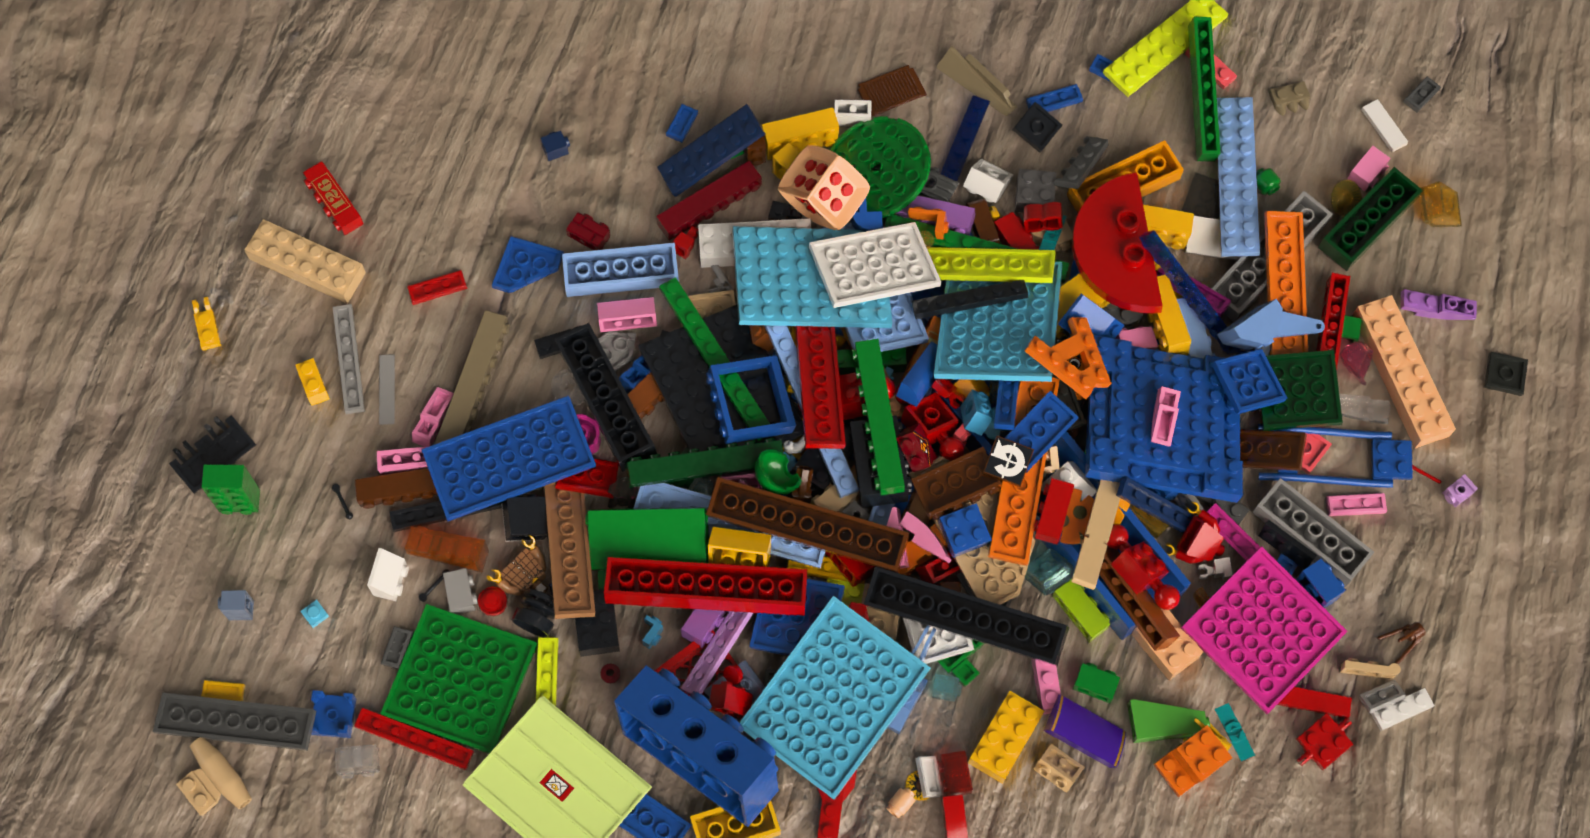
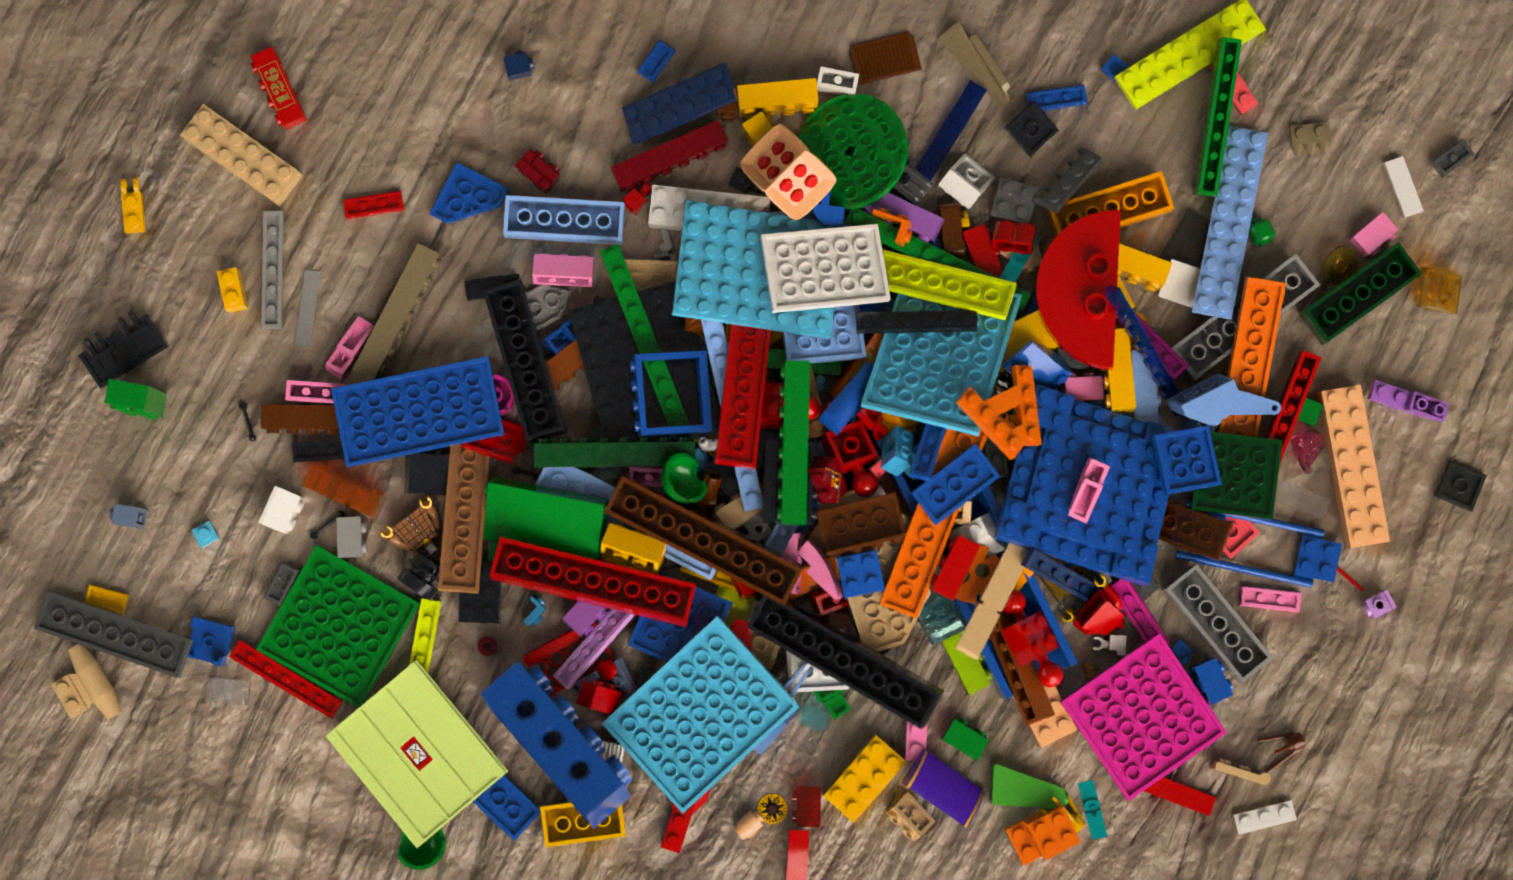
camera: 10 degrees right, 15 degrees up
red plate [478,586,508,616] -> none
white tile [915,756,943,798] -> none
clear yellow piece [920,231,934,249] -> none
tile [983,436,1034,487] -> none
black plate [1258,520,1317,570] -> none
red plate [1296,713,1354,770] -> none
light grey plate [1359,680,1406,714] -> none

